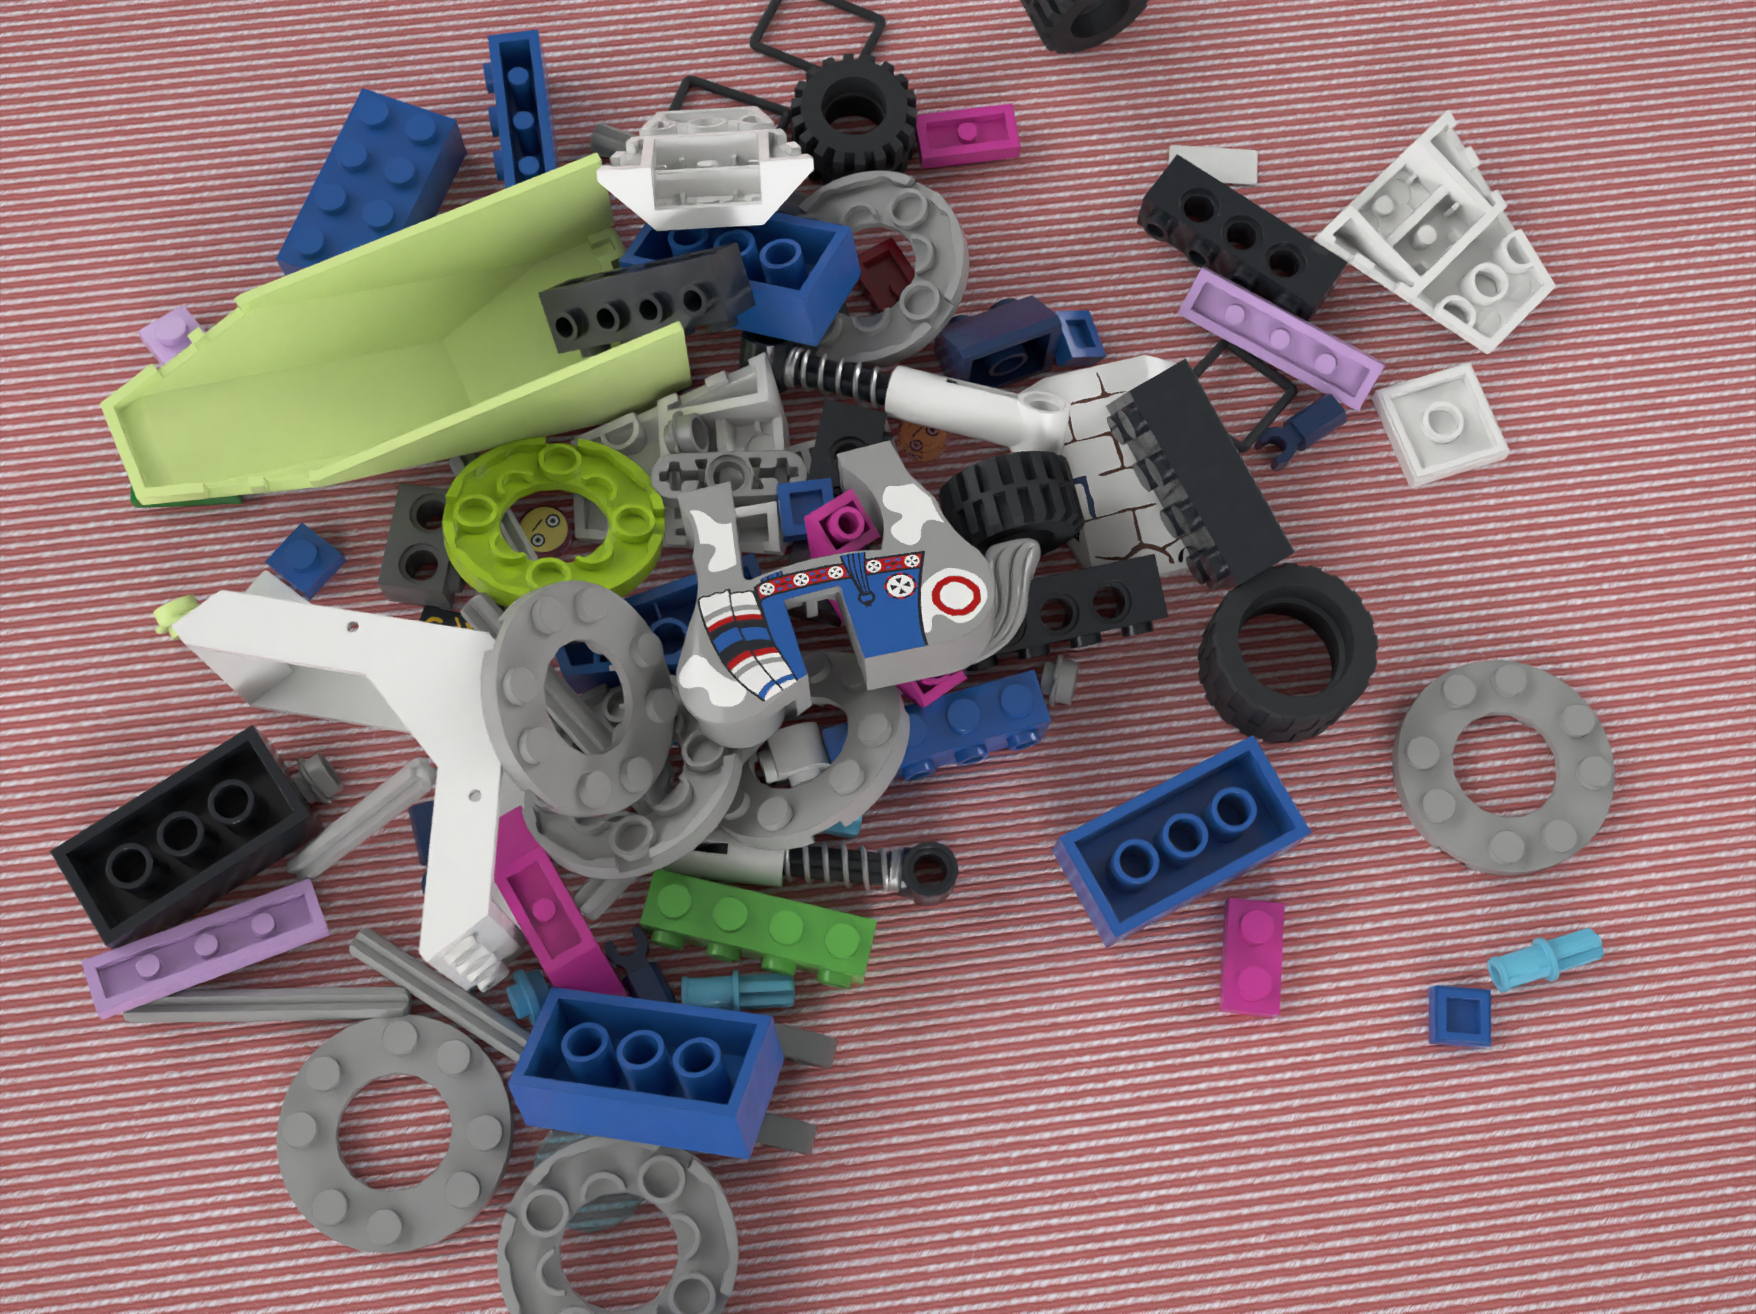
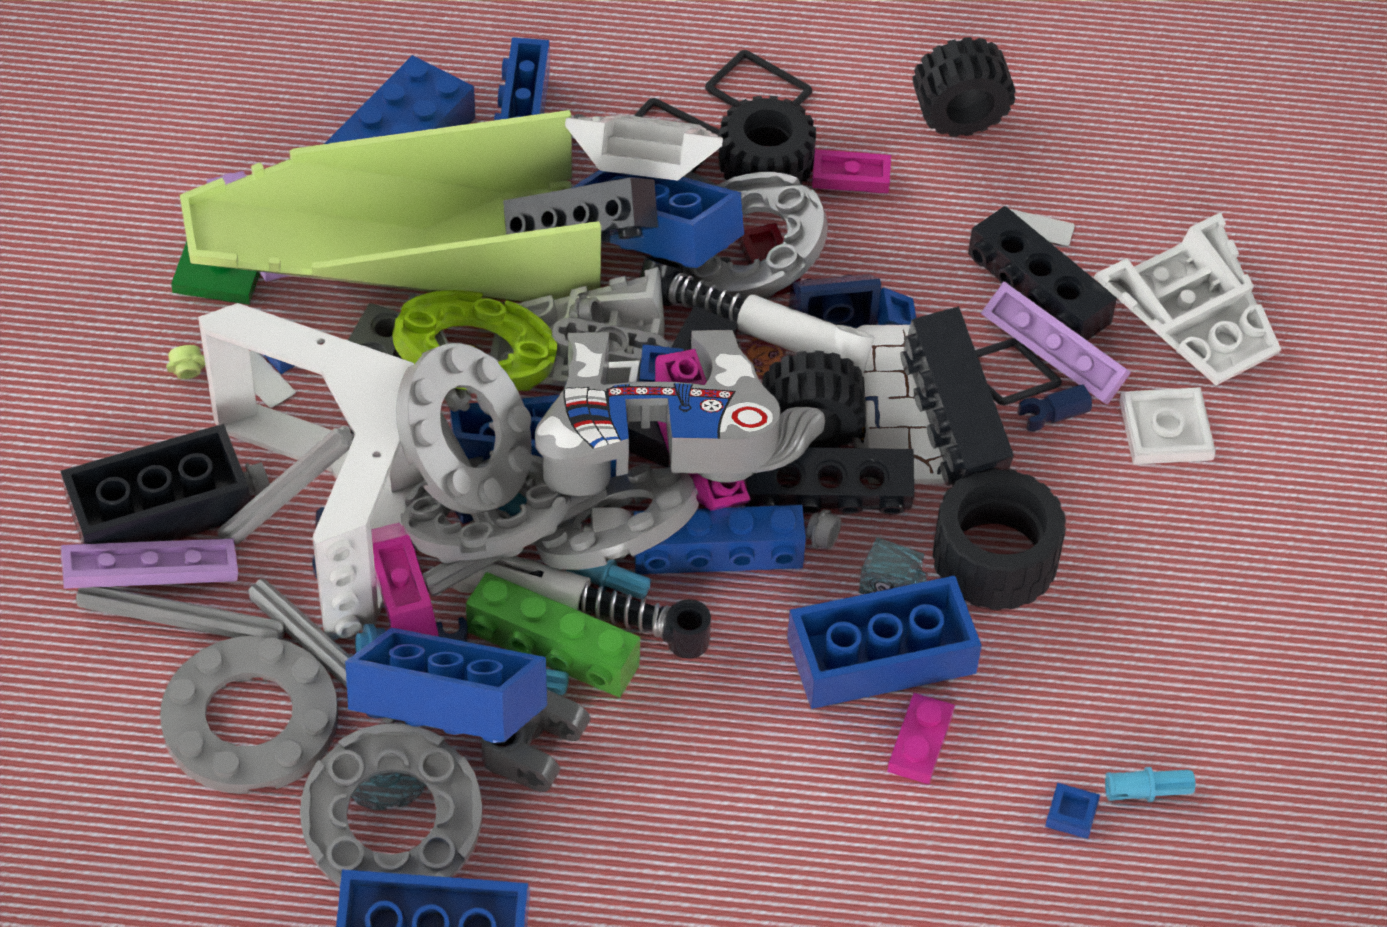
camera: 15 degrees right, 20 degrees down
light grey plate [1392,660,1615,876] -> none
none -> clear light blue brick [859,537,928,594]

